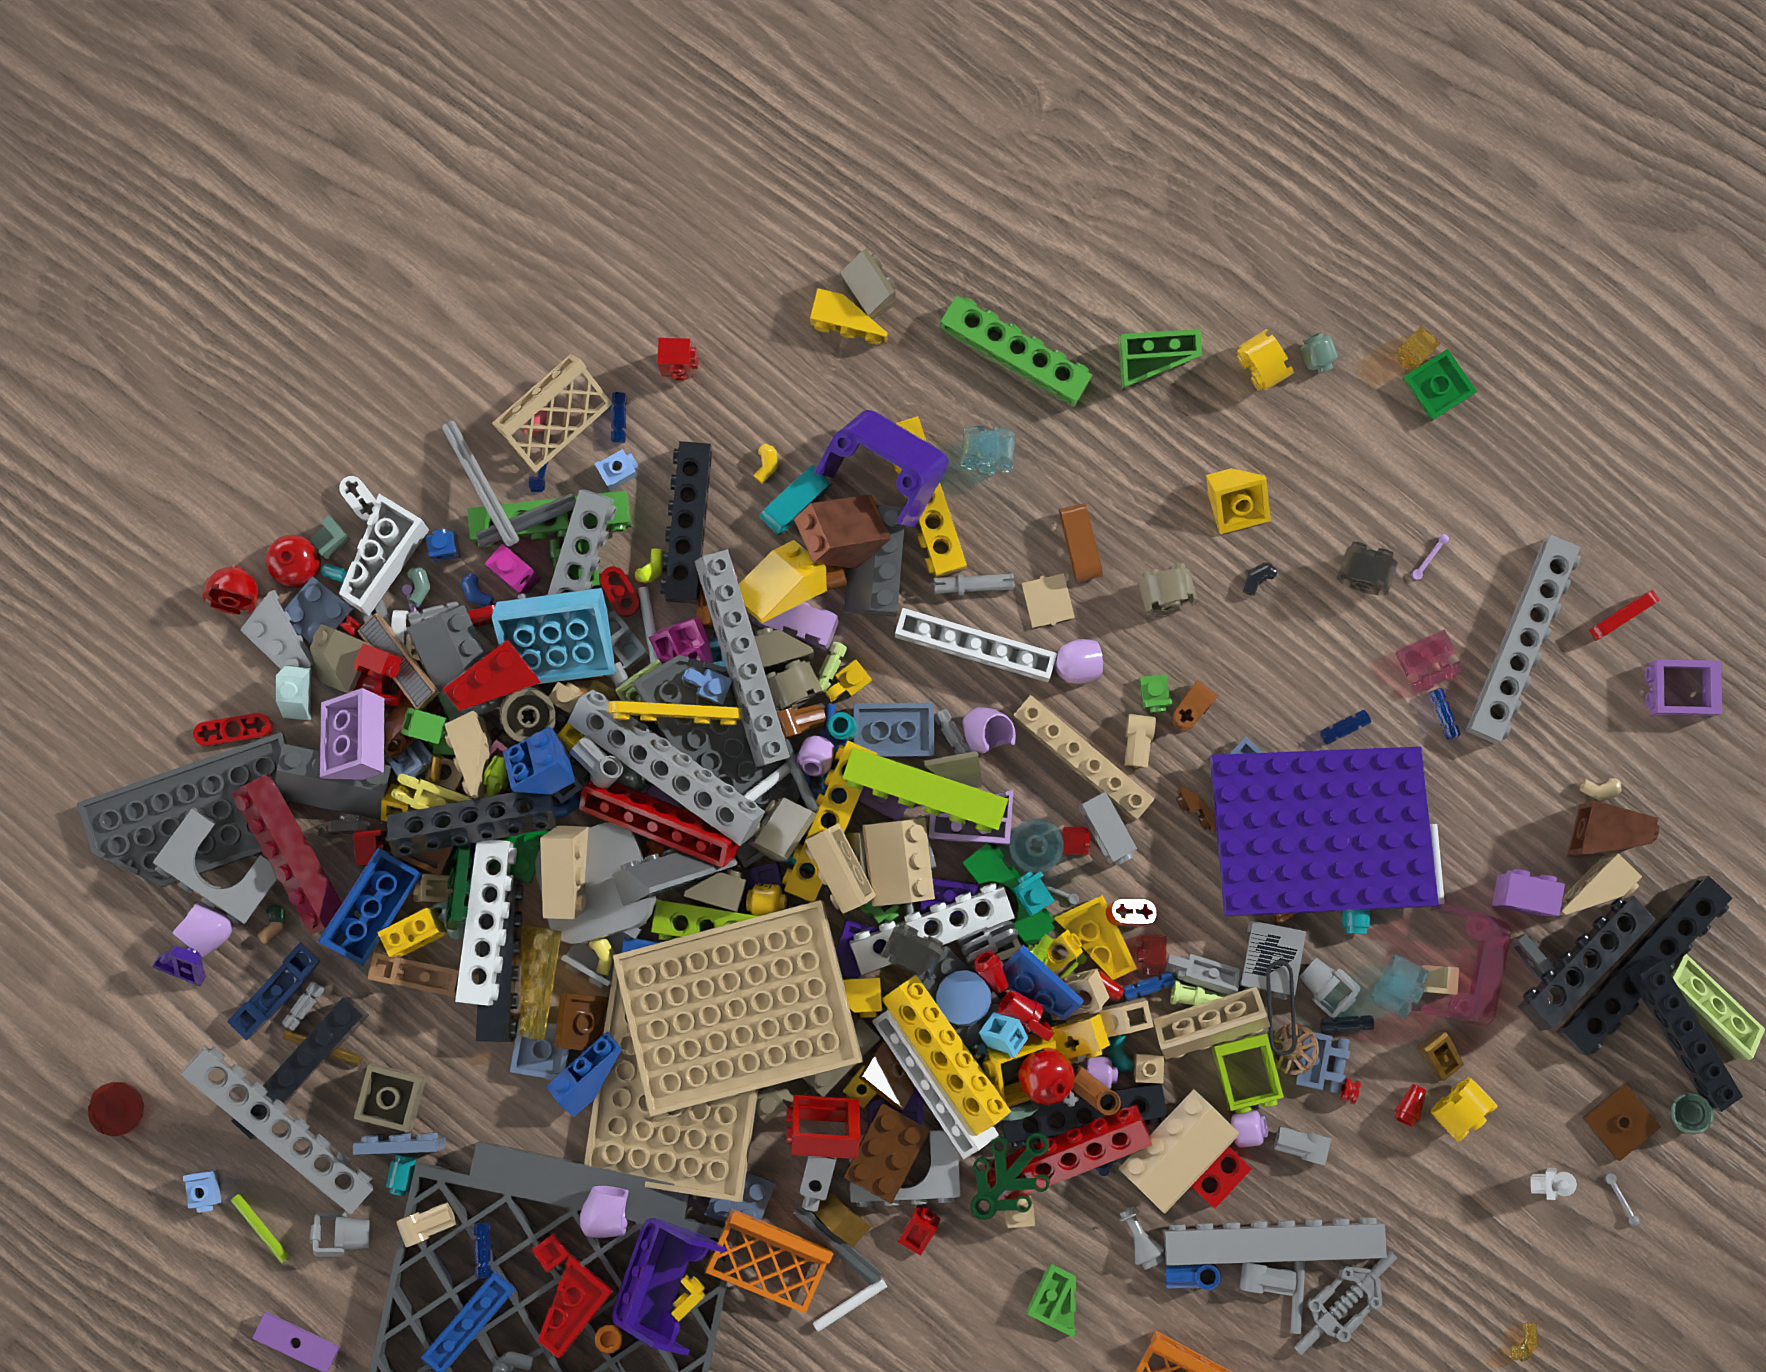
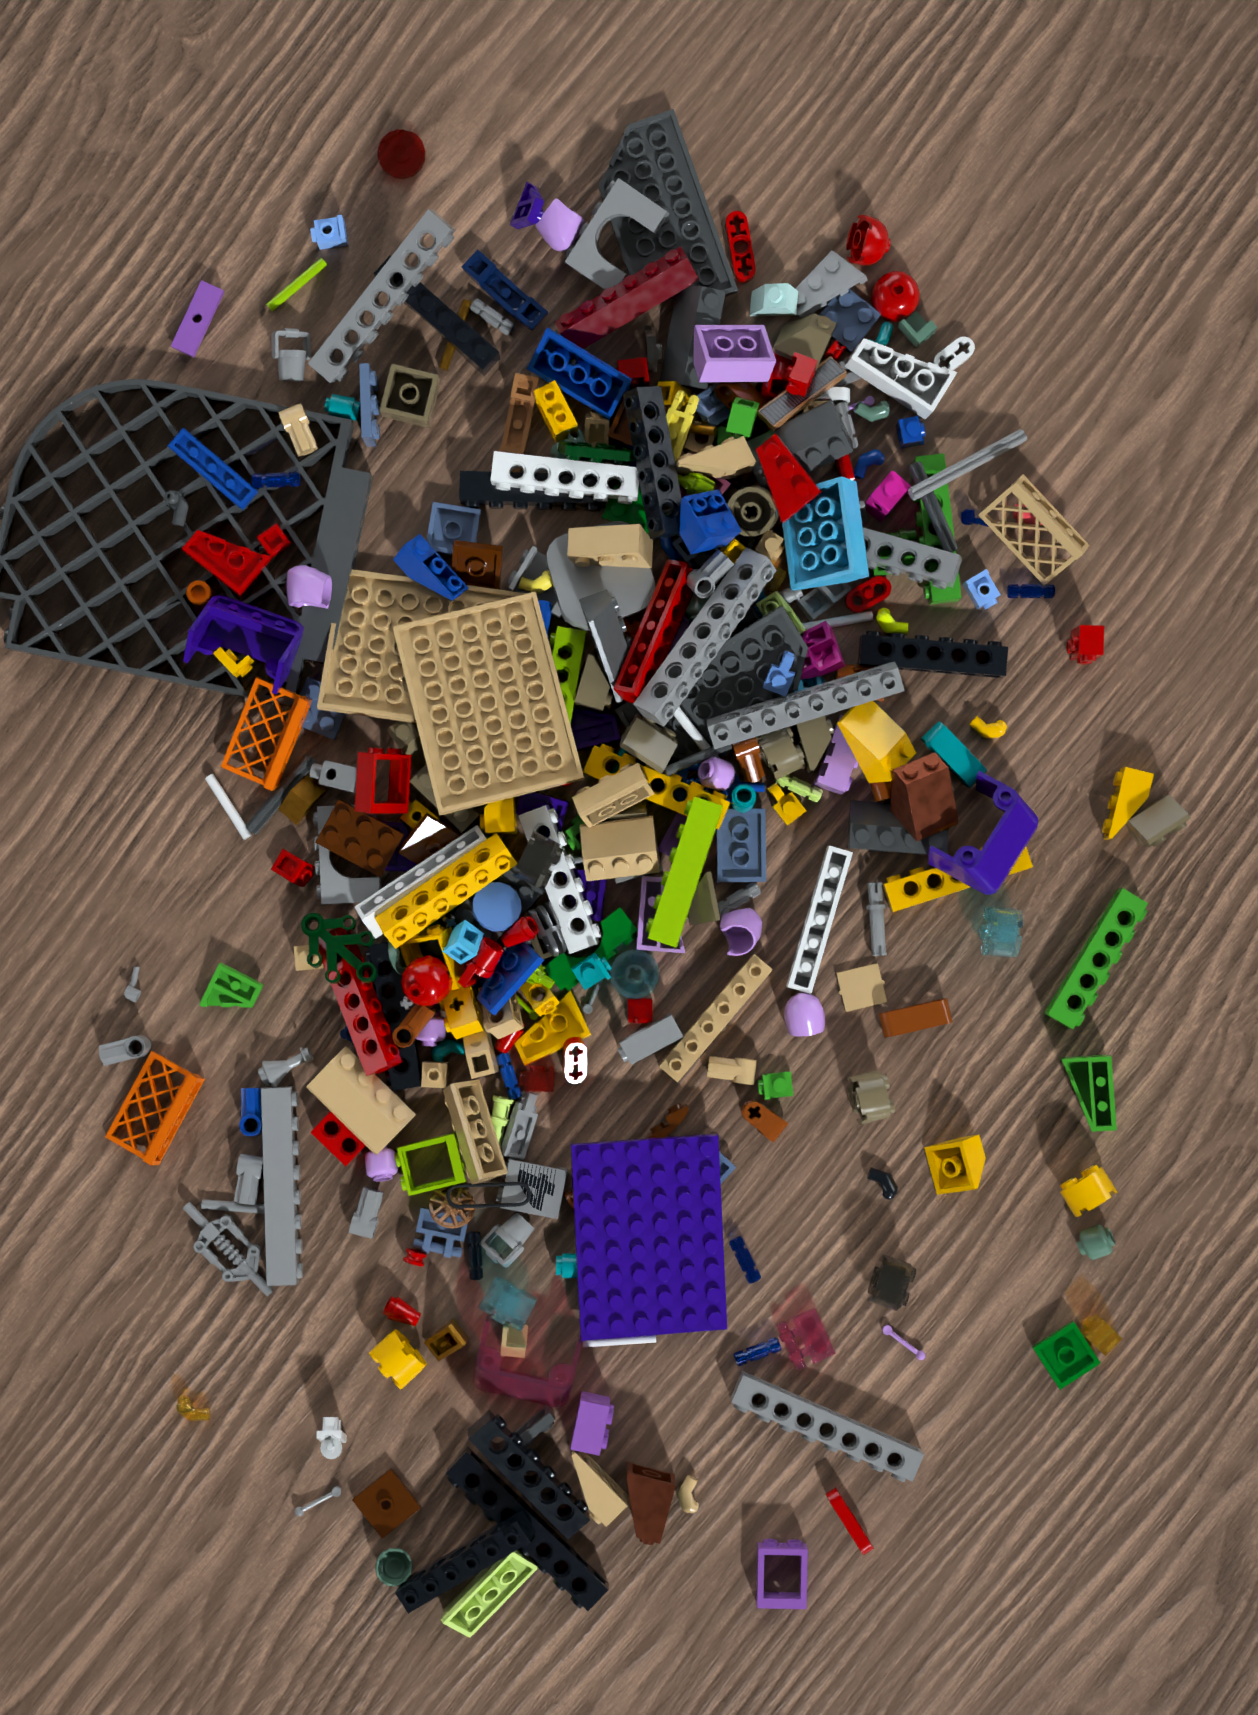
camera: 90 degrees right, 5 degrees up
arm [257,904,286,944] -> none
clear yellow wing [520,925,562,1040] -> none
yellow piece [608,701,742,725] -> none
yellow head [746,884,787,916] -> none

